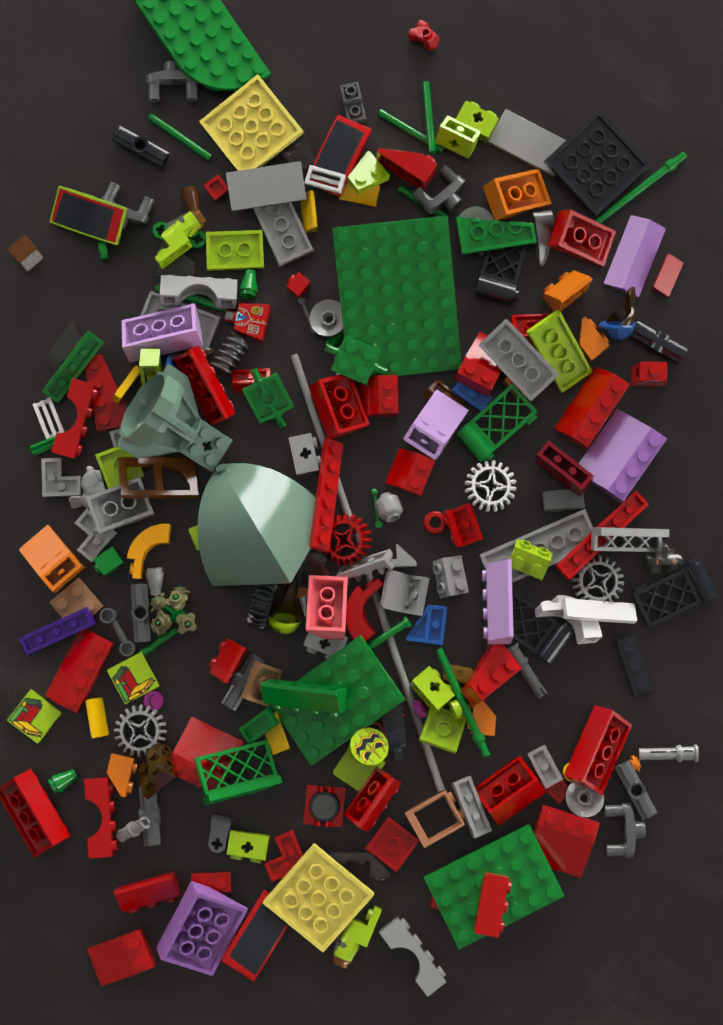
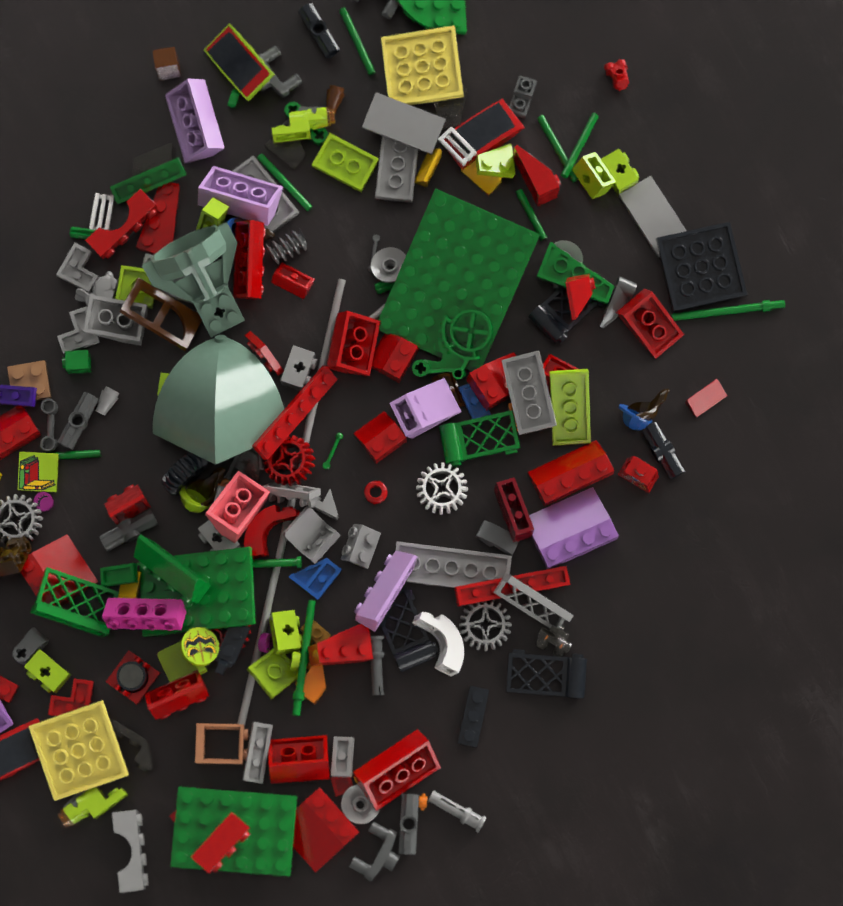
camera: 30 degrees right, 5 degrees down
orange slope [19,525,85,593] -> none
yellow tile [112,365,140,404] -> none
light orange arch [127,524,172,580] -> none
olive plant [150,586,197,636] -> none
light grey arch [160,275,237,309] -> none
red plate [203,175,229,202] -> none
red torso [225,303,271,343] -> none
green cone [239,269,258,299] -> none
medium nougat plate [241,661,283,707] -> none
green plate [242,368,294,428] -> none
red plate [287,272,311,299] -> none
green plate [324,335,387,385] -> none
red plate [365,816,420,872] -> none
light grey head [375,492,403,522] -> none
dark grey connector [413,165,466,214] -> none
red bracket [444,503,483,548] -> none
orange slope [483,169,552,221] -> none
lime bracket [509,539,552,580] -> none
orange slope [542,270,593,312] -> none
white tile [562,598,637,624] -> none
orange slope [578,317,610,363] -> none
medium lavender slope [603,215,666,298] -> none
none -> dark pink brick [102,598,187,631]
none -> lavender slope [165,79,224,163]
none -> red plate [245,331,284,376]
none -> green piece [412,310,492,379]
none -> red slope [565,274,596,320]

